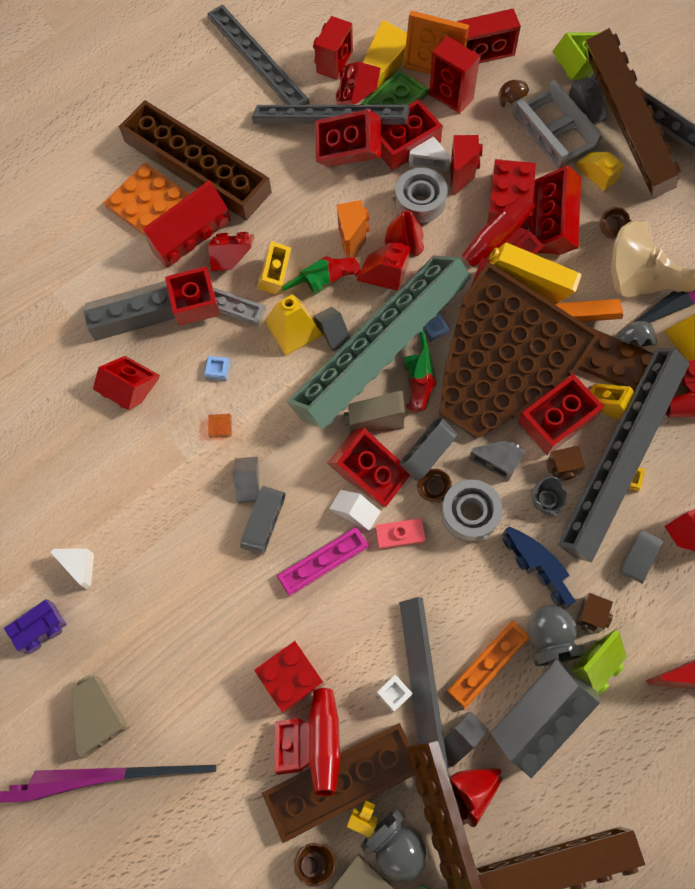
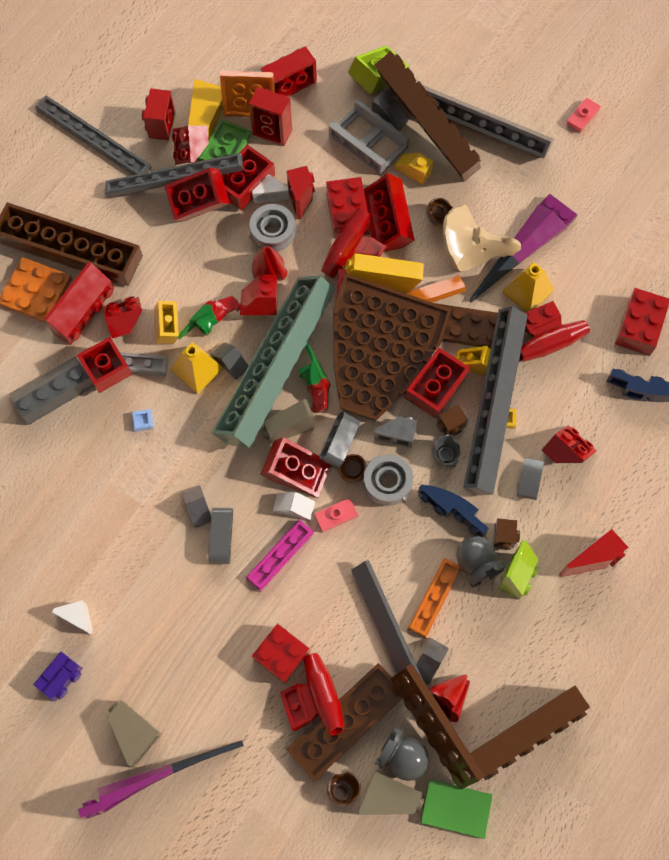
camera: 20 degrees left, 0 degrees up
red slope [93,356,160,410] -> none
clear orange tile [208,414,232,438] -> none
orange slope [337,200,369,258] -> none
yellow tile [347,801,378,838] -> none
white panel [377,675,413,713] -> none
light blue tile [423,312,450,342] -> none
dark grey slope [491,658,600,779] -> none
reddish brown hair [498,80,529,107] -> none
dark grey hair [620,321,657,346] -> none

